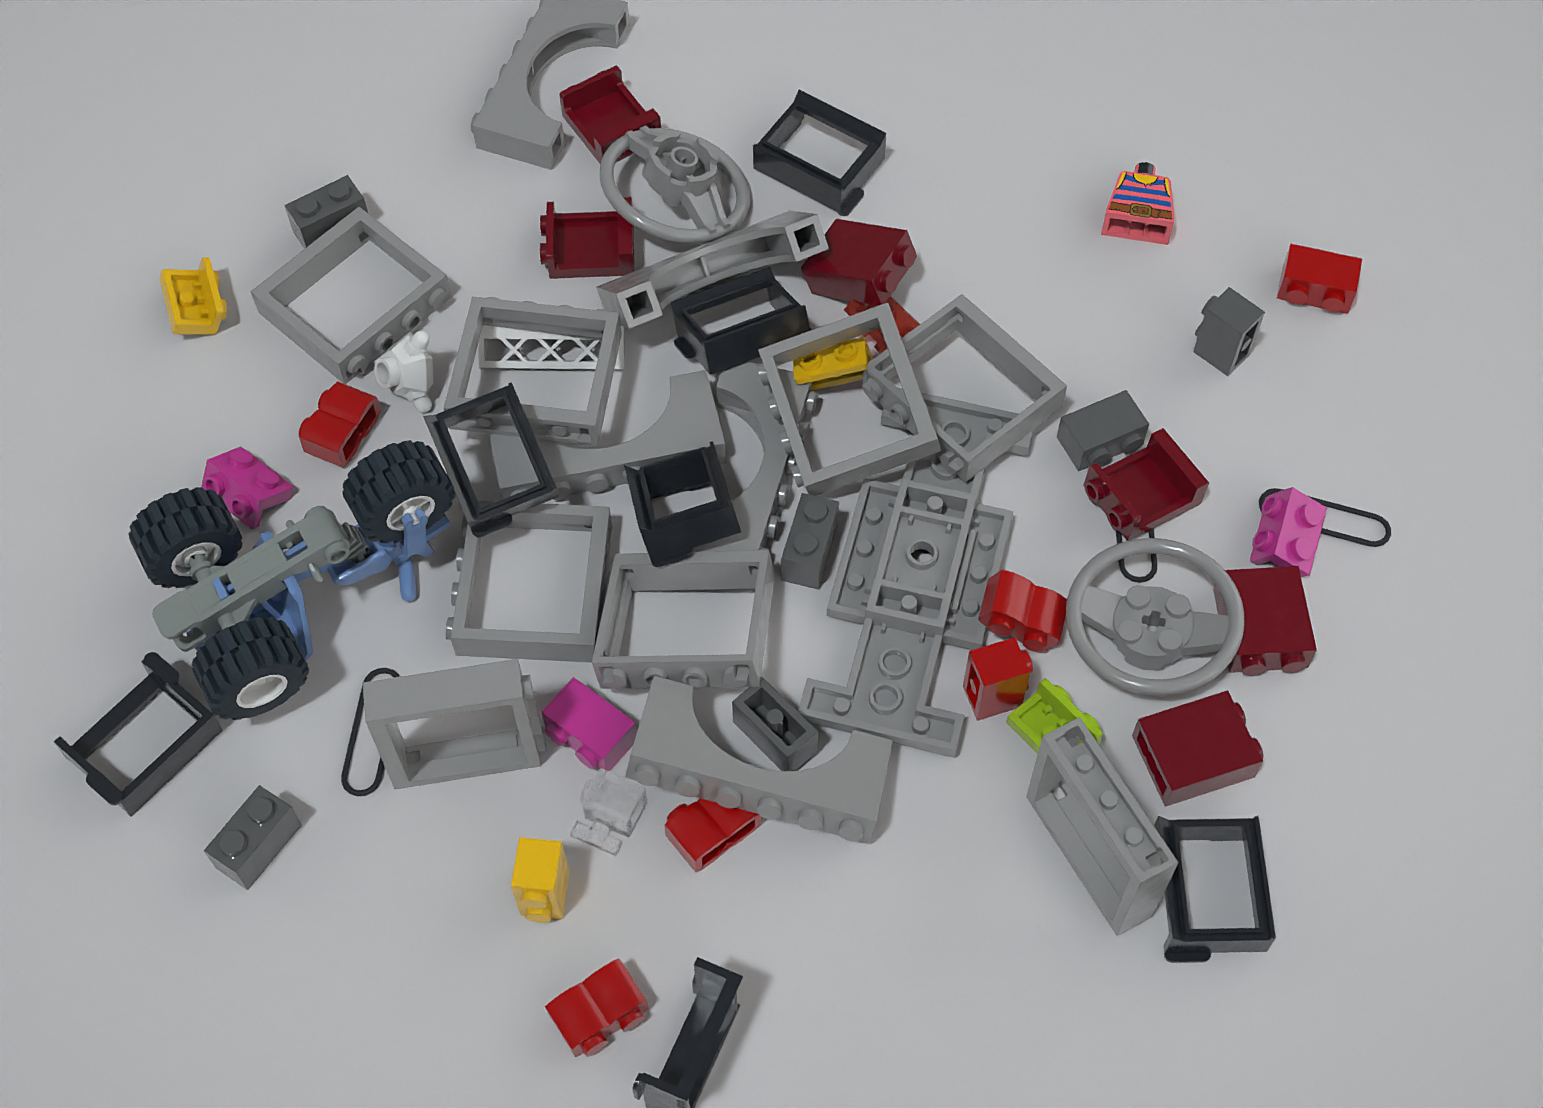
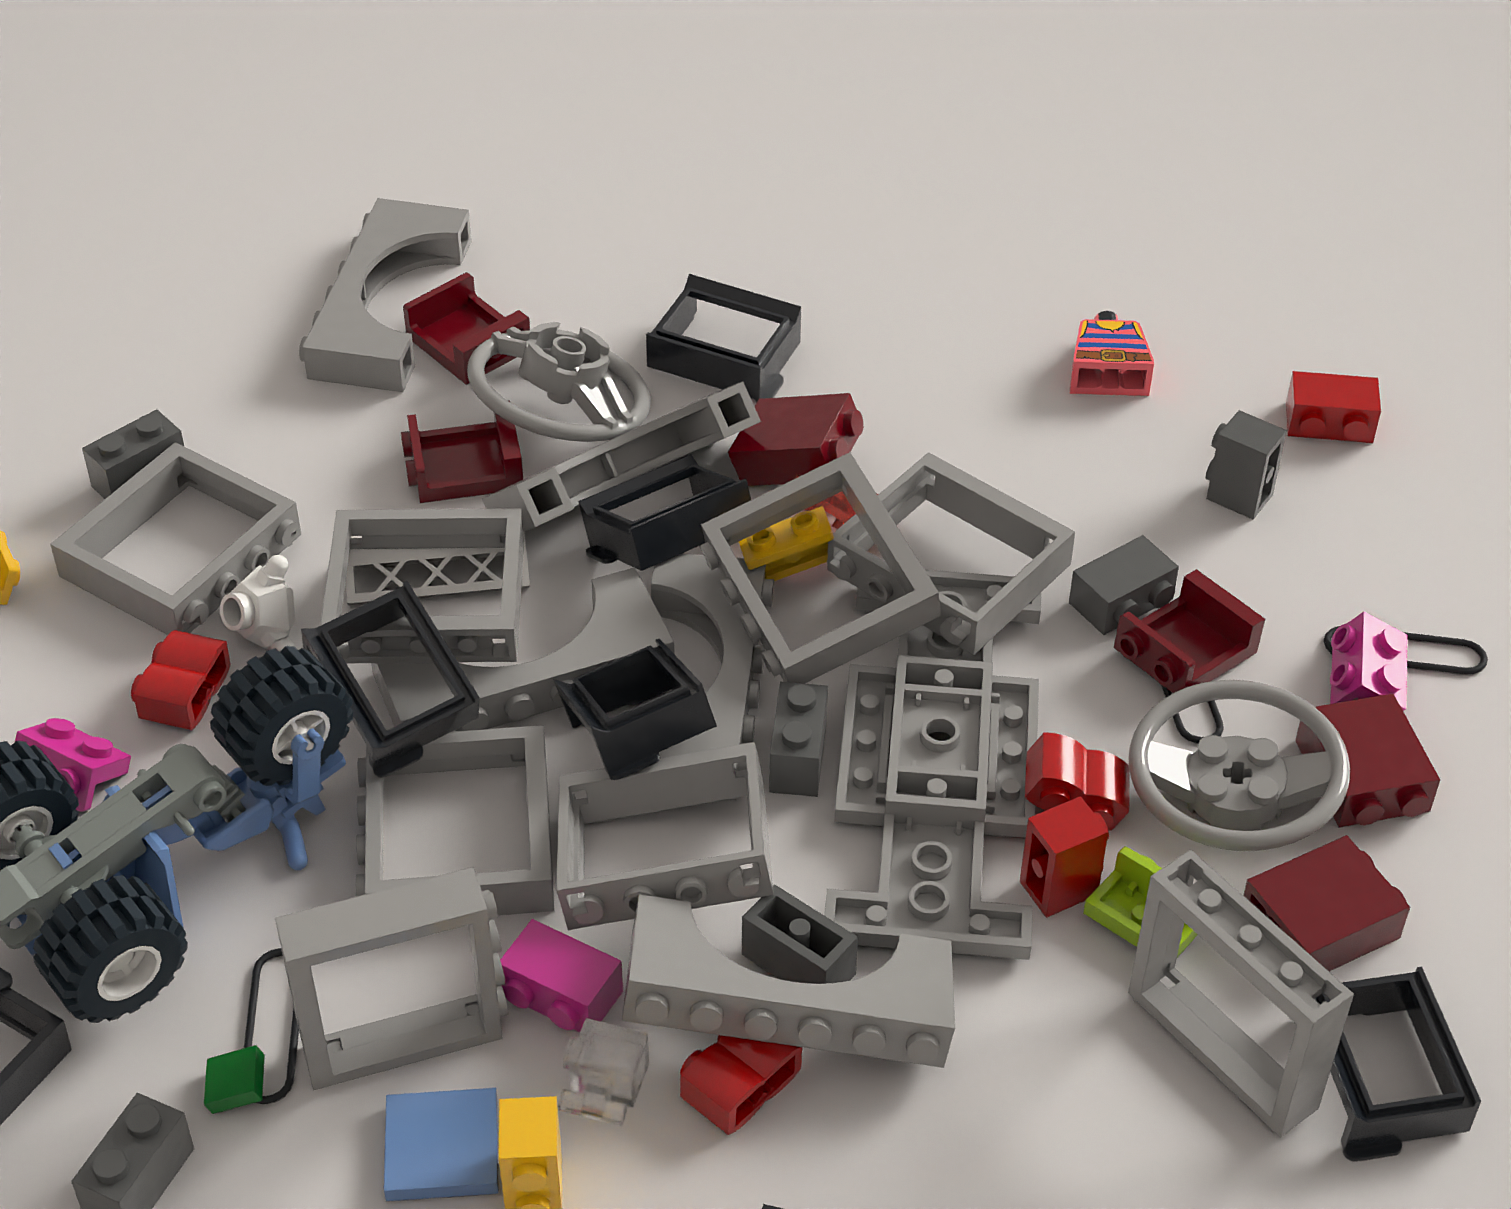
camera: 10 degrees left, 15 degrees down
none -> green tile [204,1045,265,1114]
none -> medium blue tile [384,1088,498,1201]

